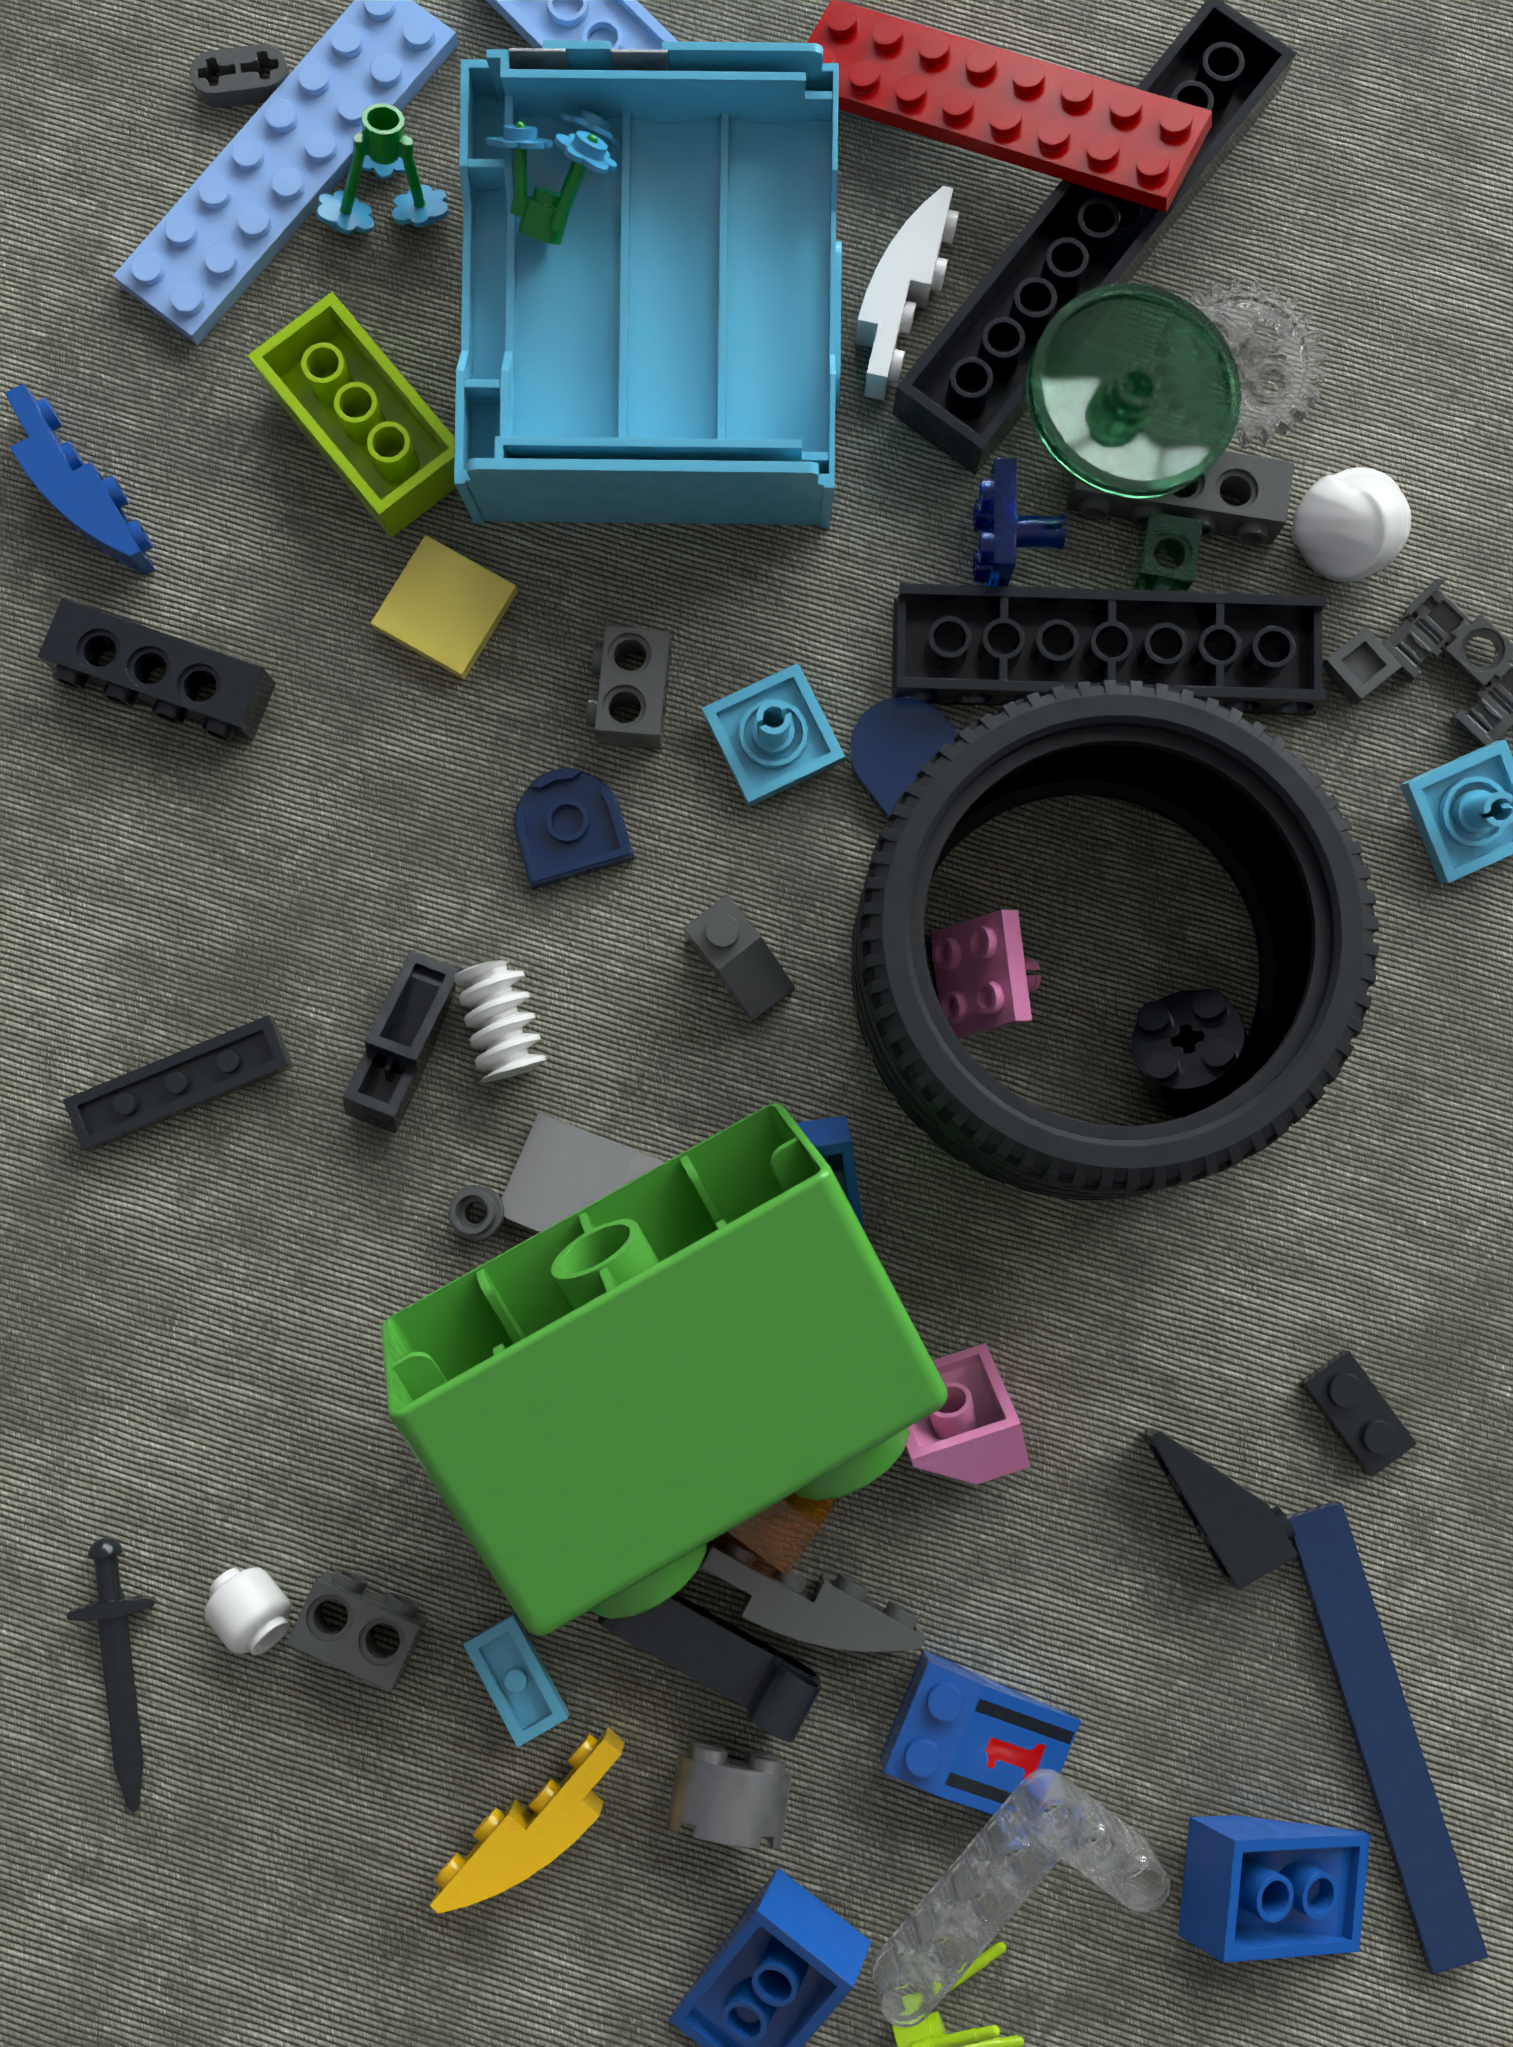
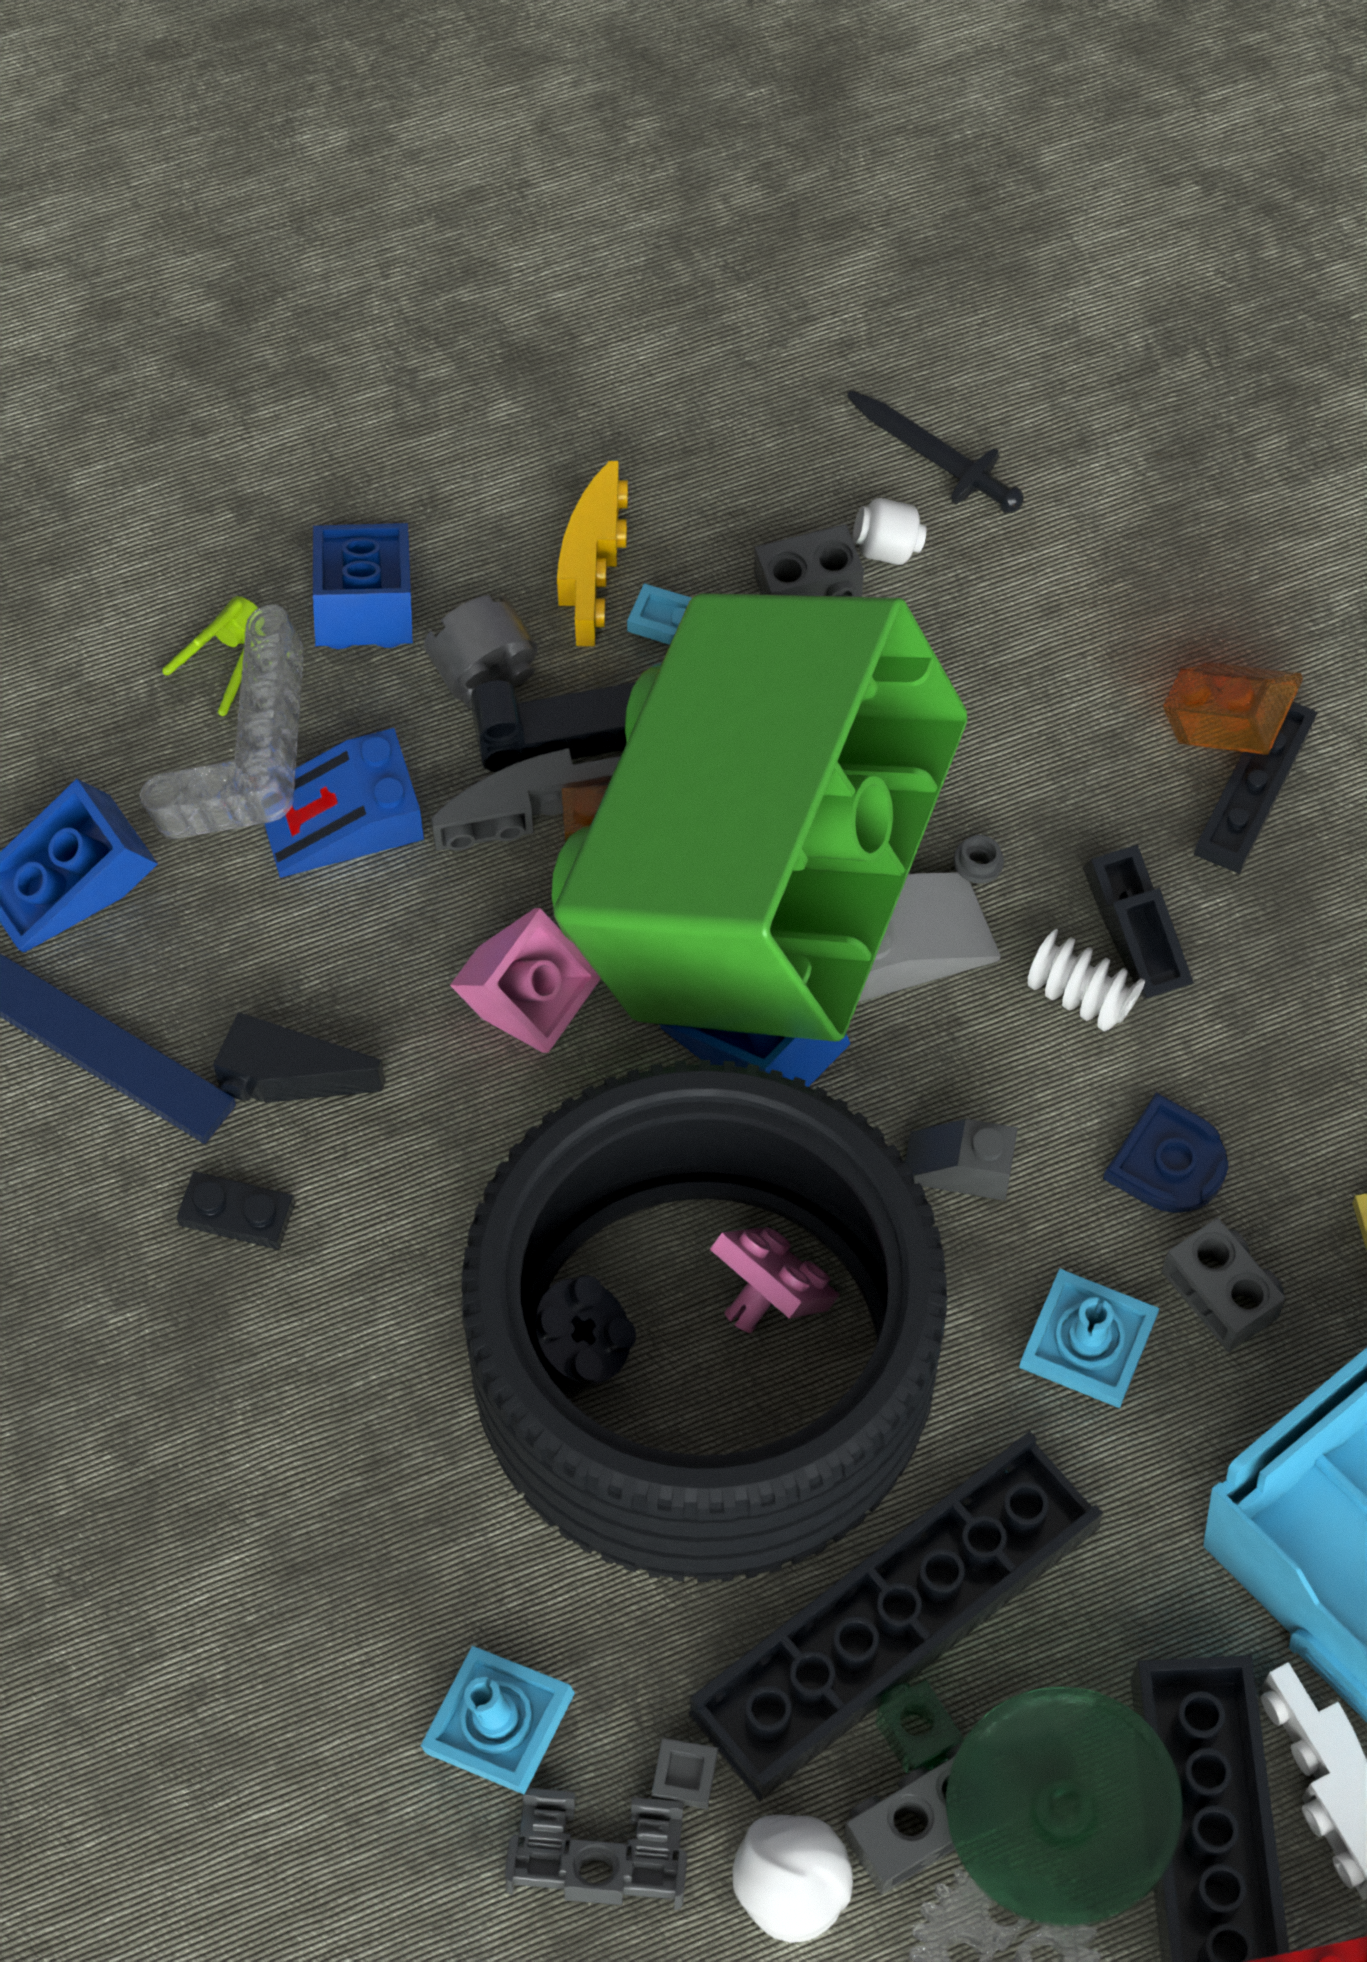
camera: 140 degrees right, 20 degrees down
dark blue tile [850,697,958,820] -> none
clear blue plate [973,458,1066,586] -> none
none -> clear orange slope [1163,663,1303,755]

